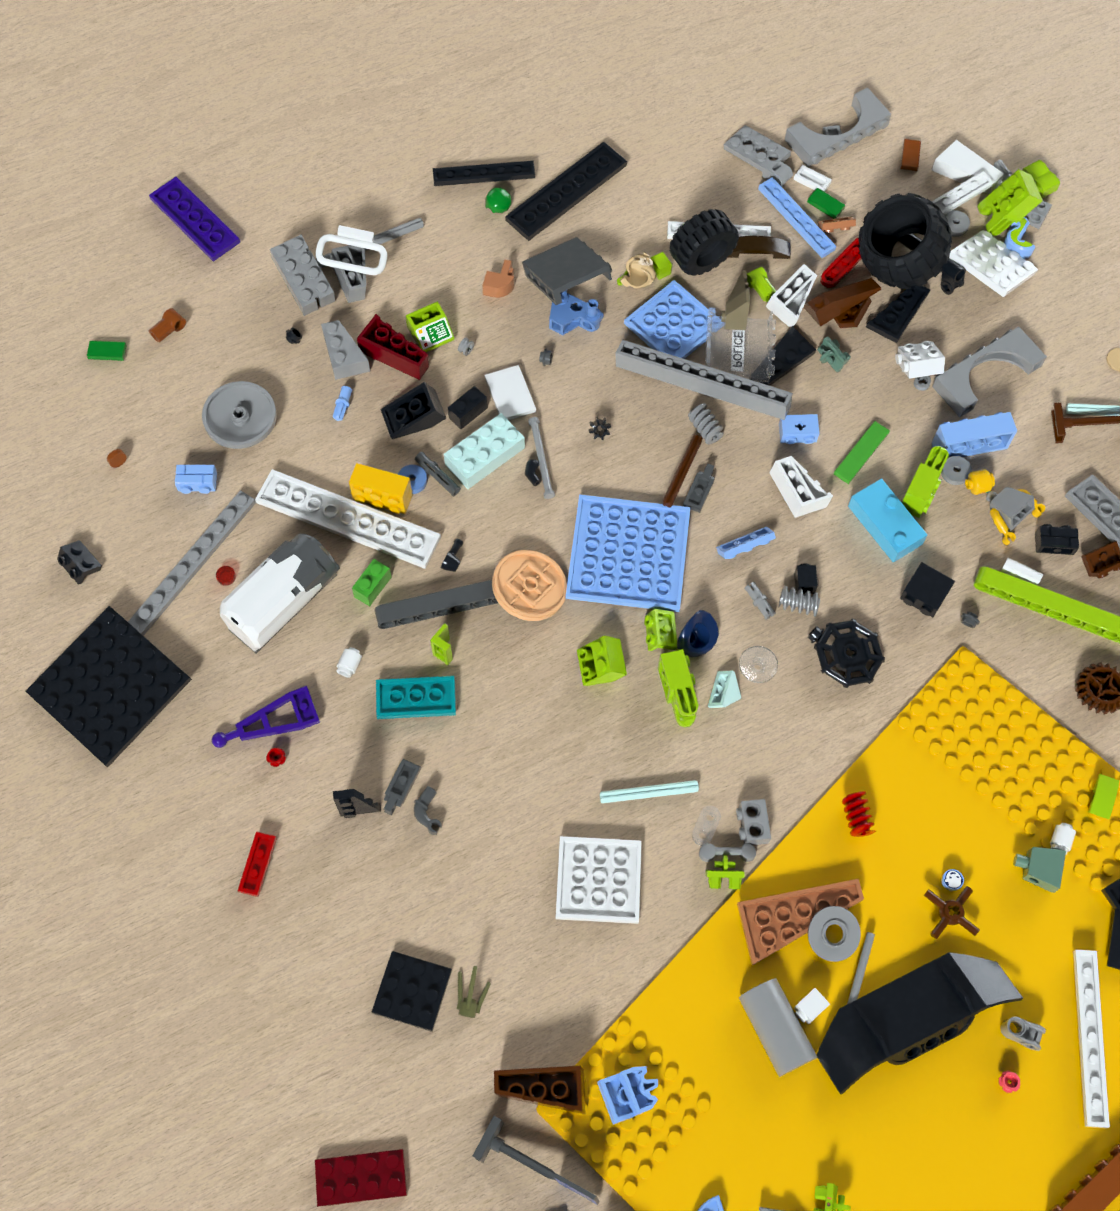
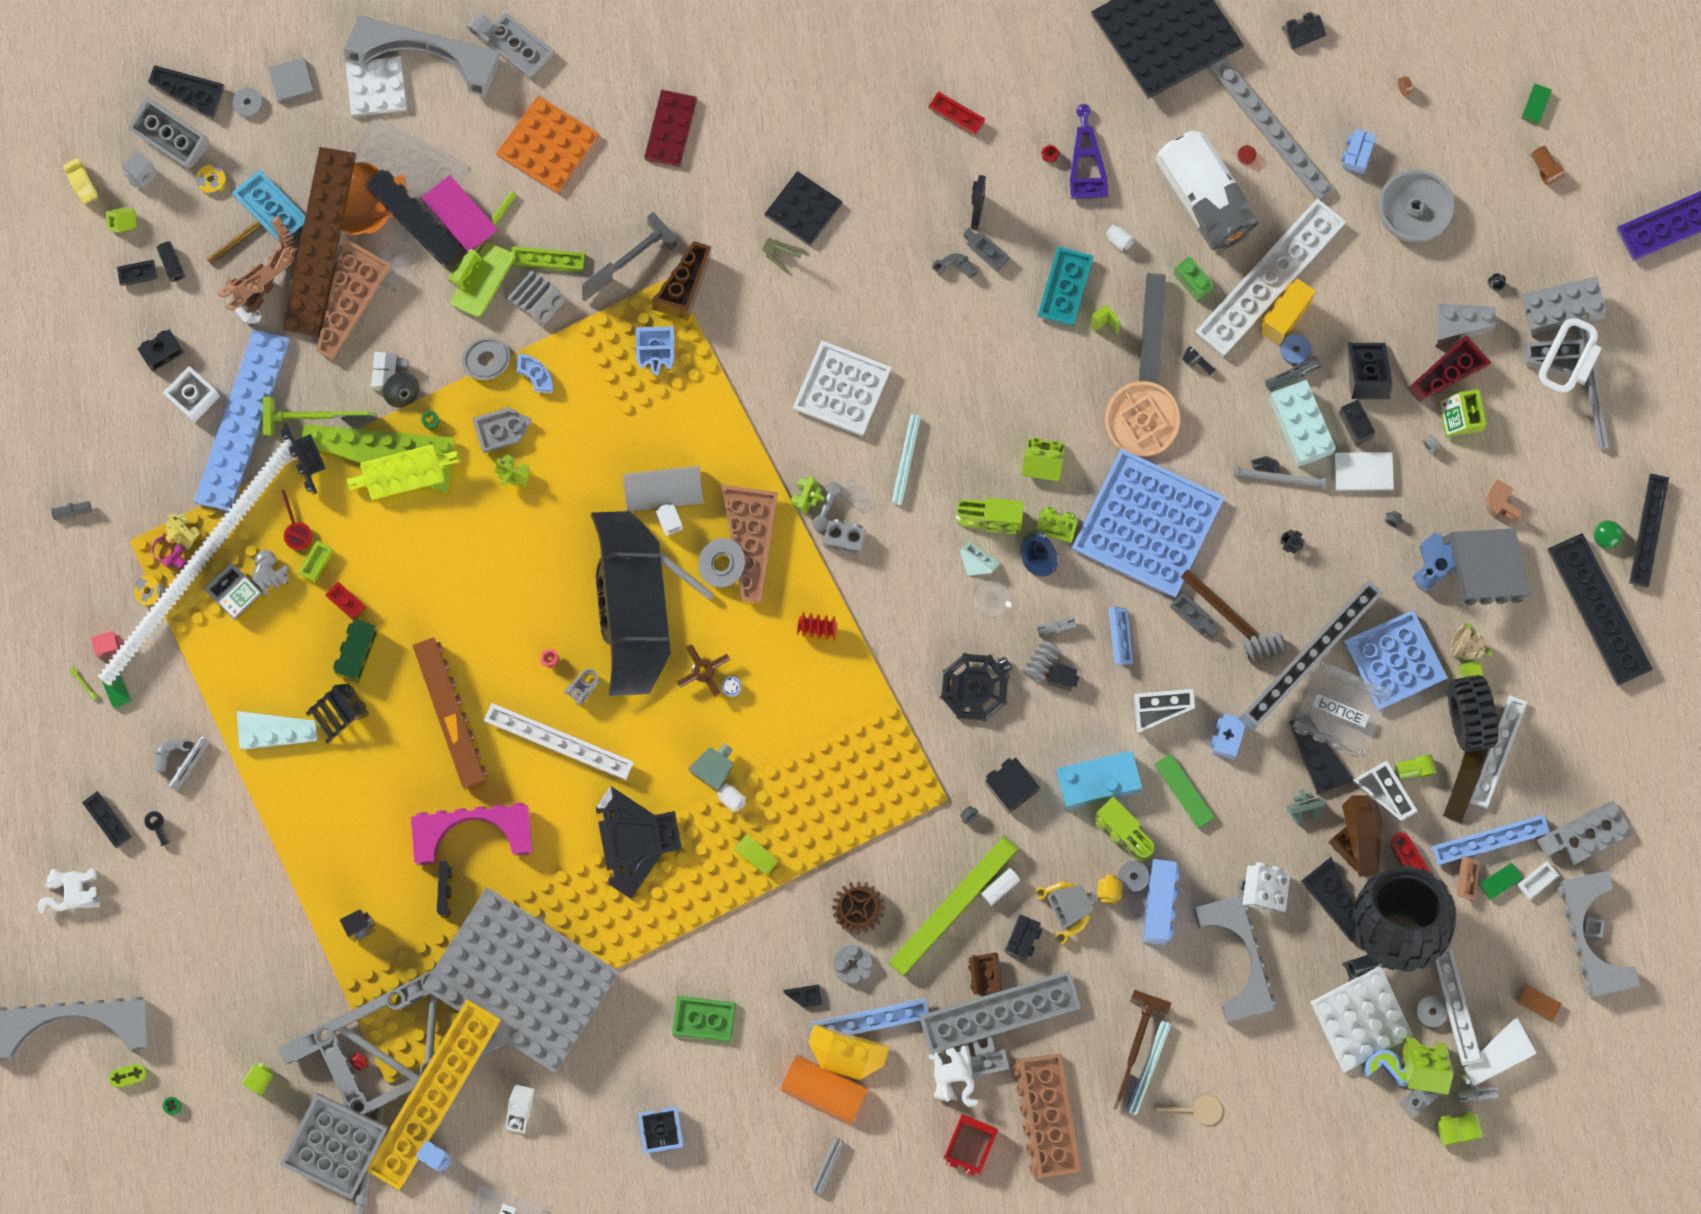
camera: 115 degrees right, 10 degrees up
light blue axle [333,386,352,421] -> none
dark tan wedge [721,271,750,330] -> none

